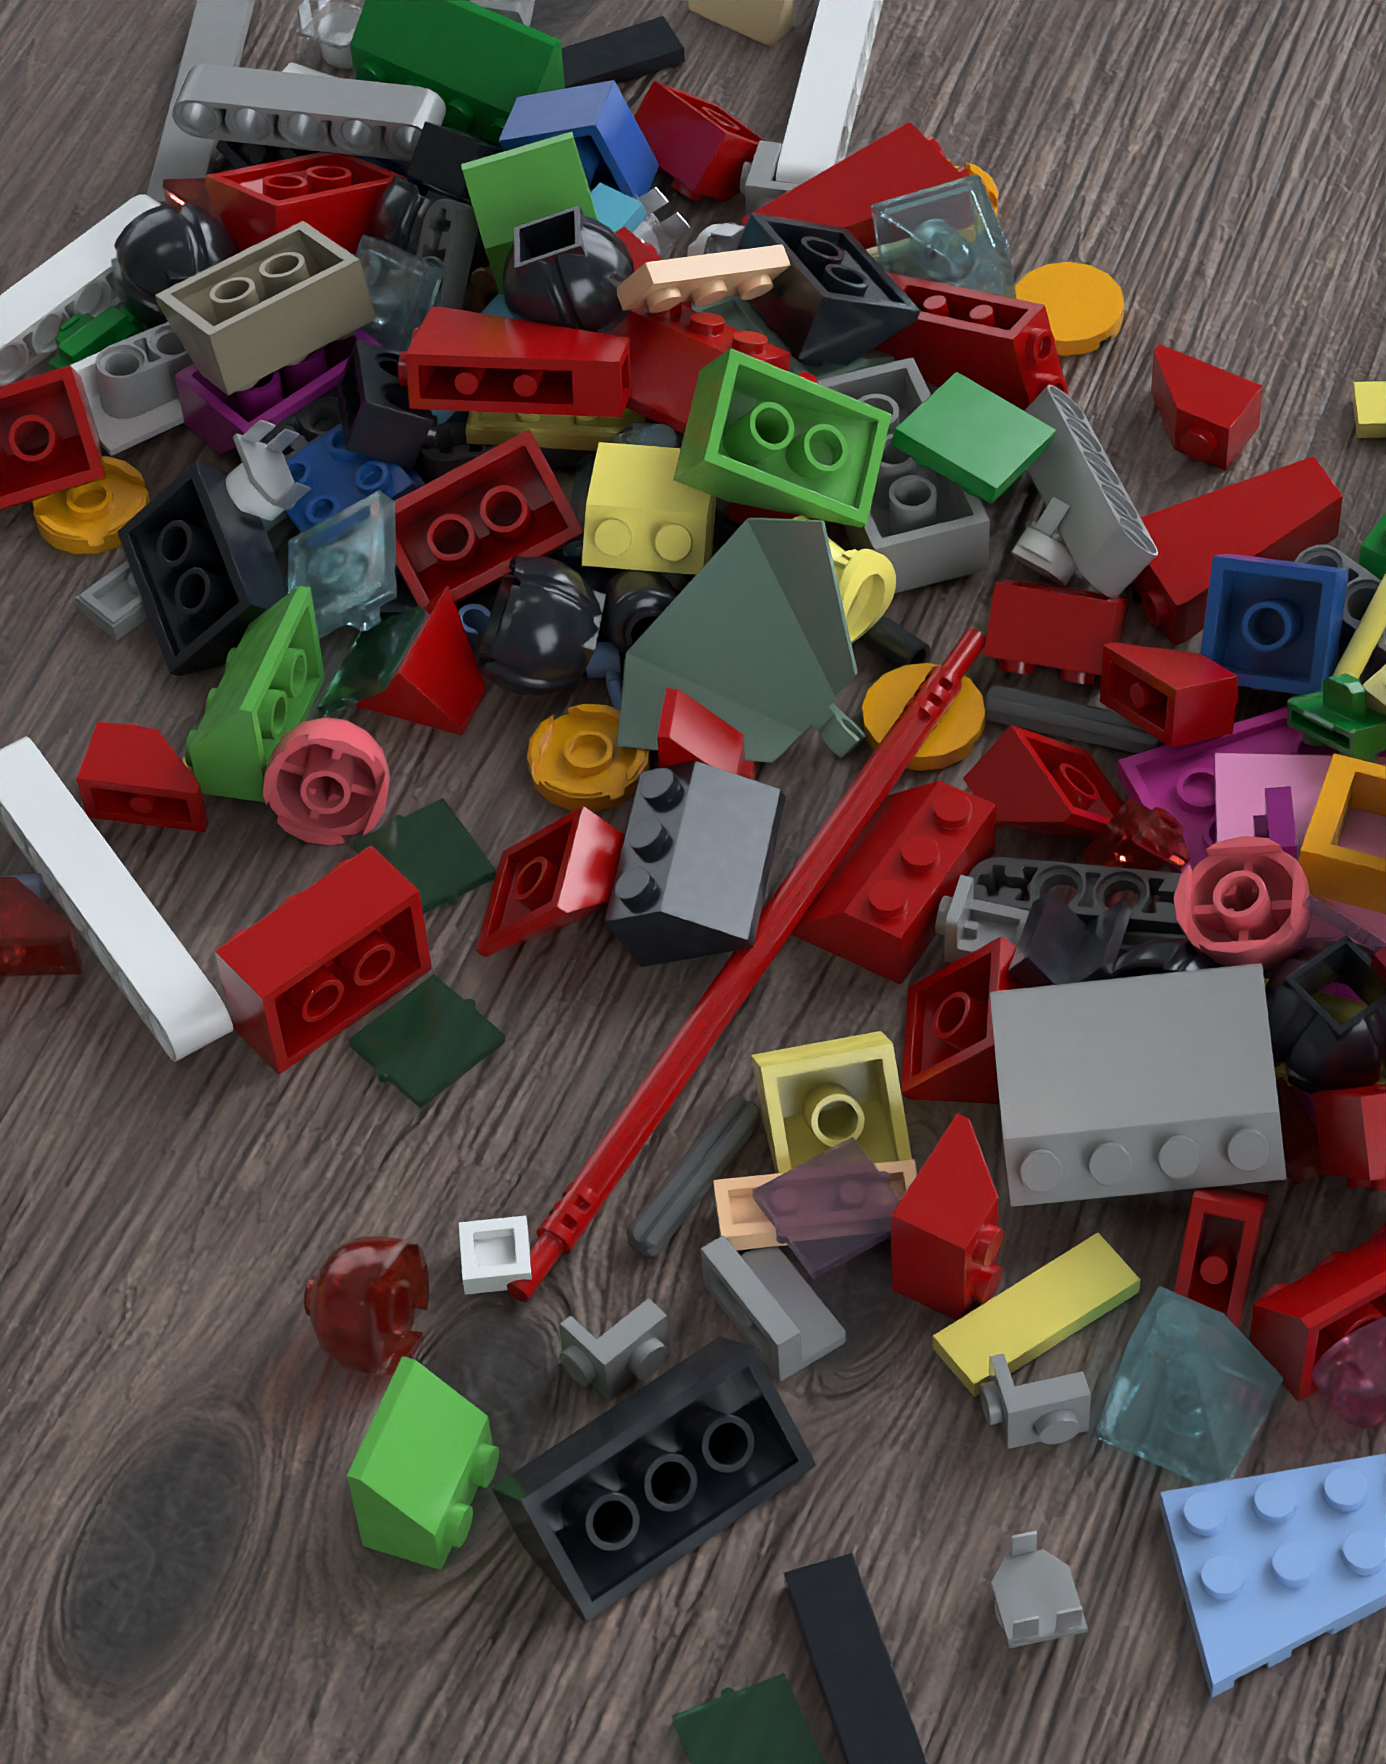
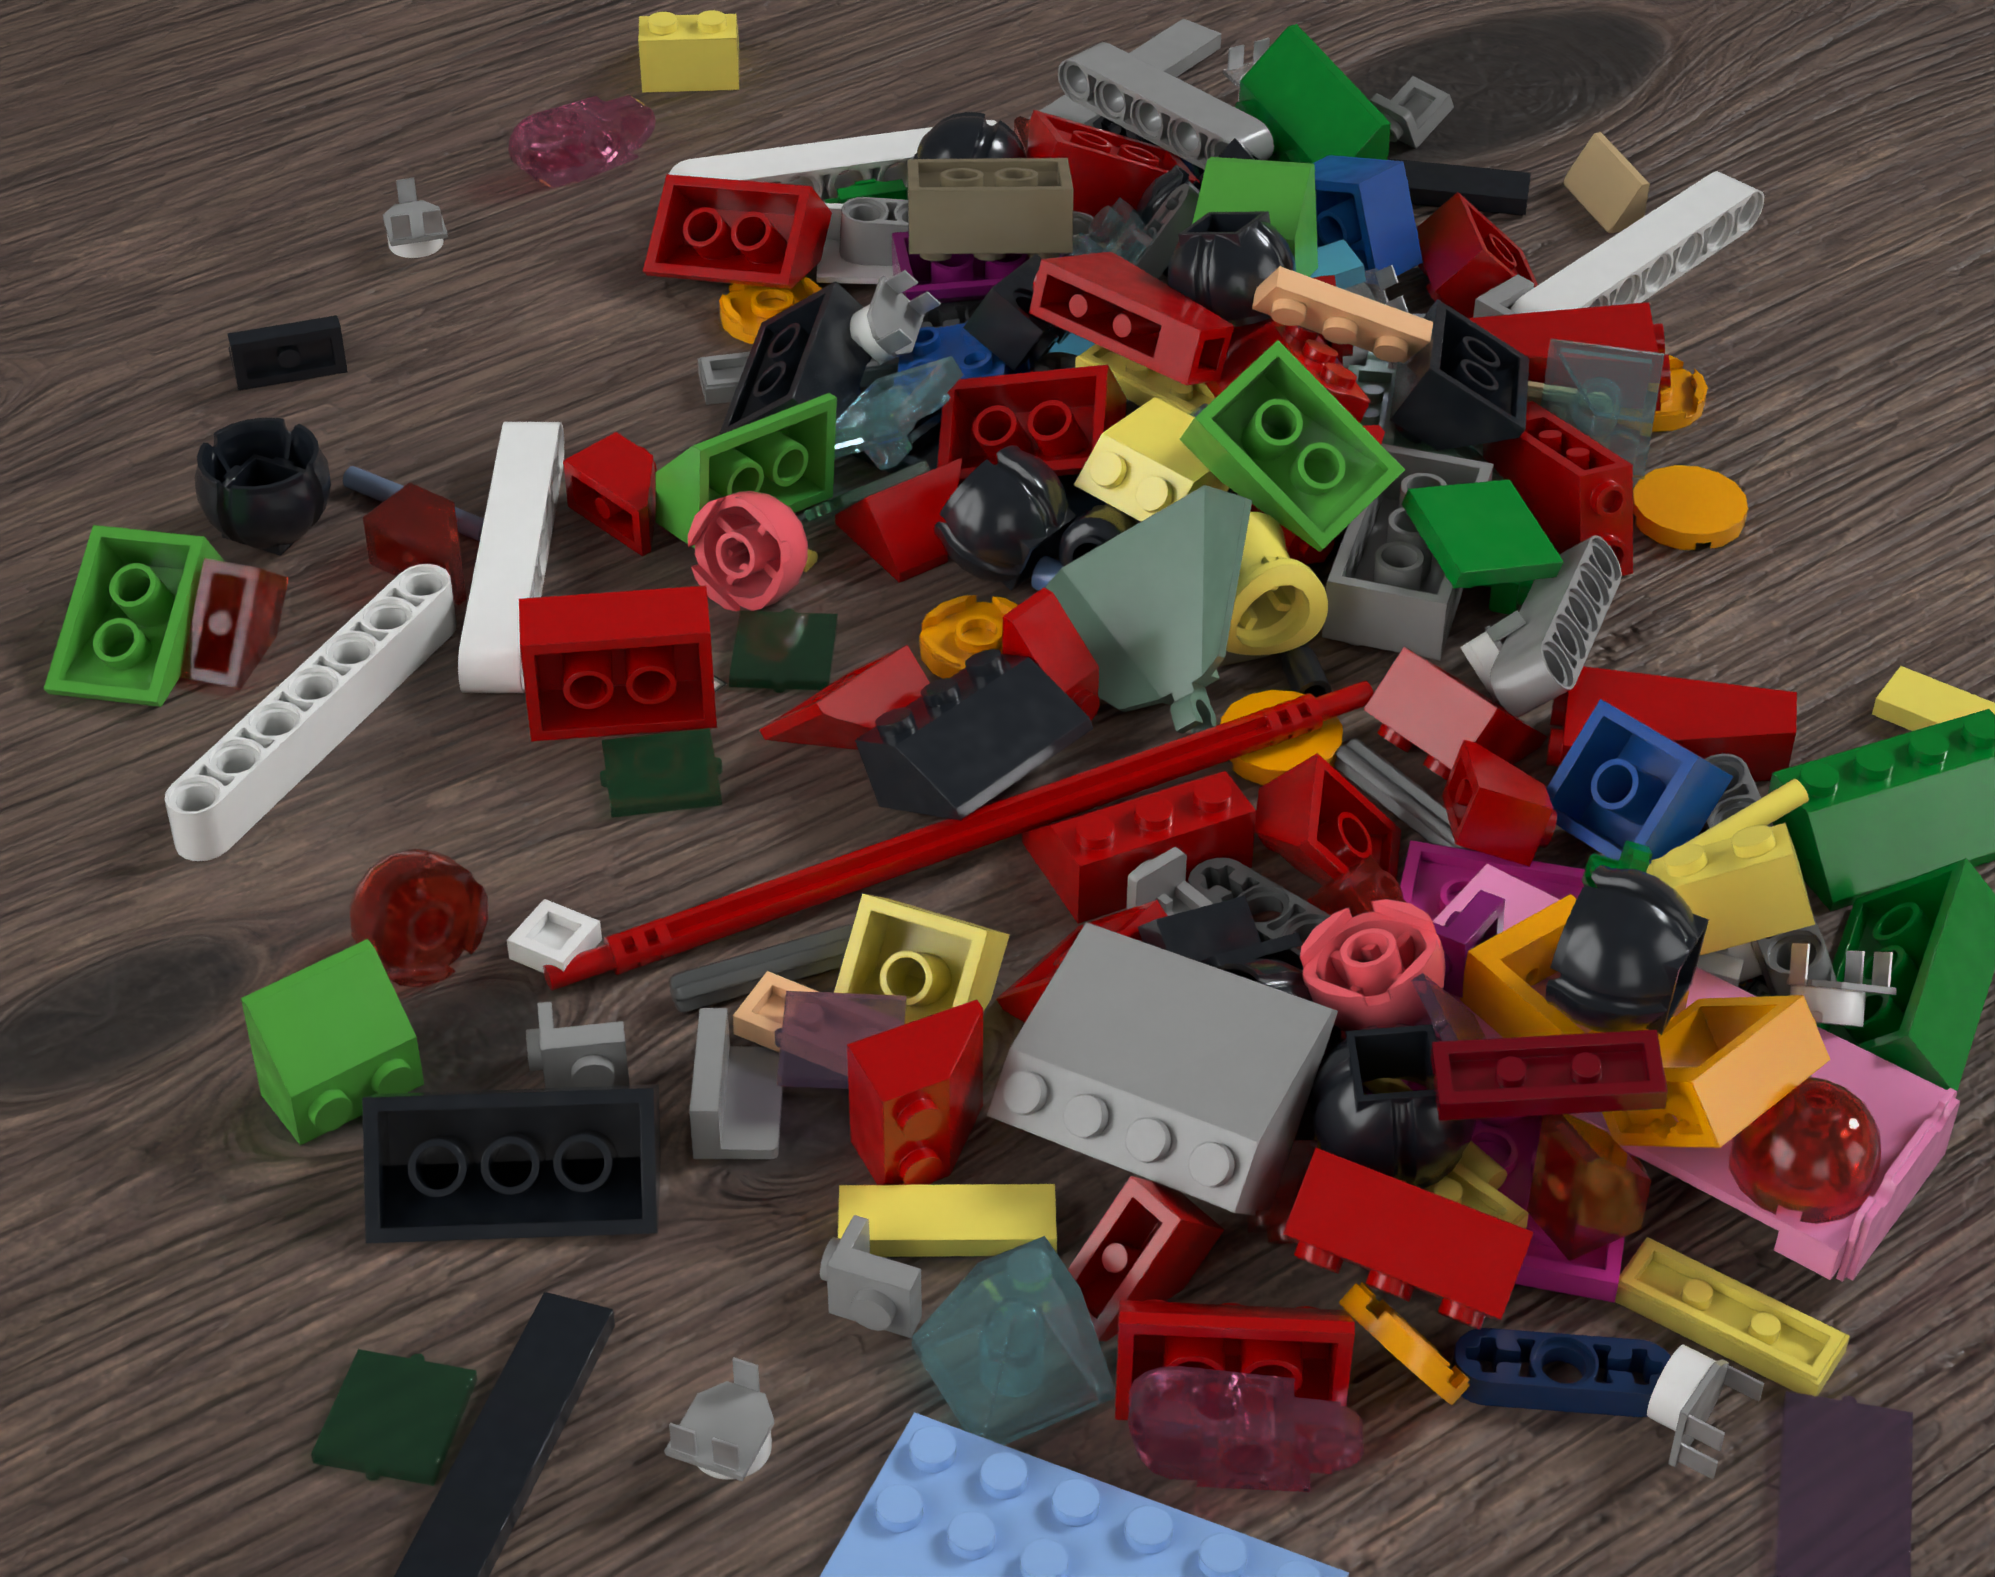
camera: 30 degrees right, 10 degrees down
red slope [1151,344,1263,471] -> none
none -> white beam [165,564,457,861]

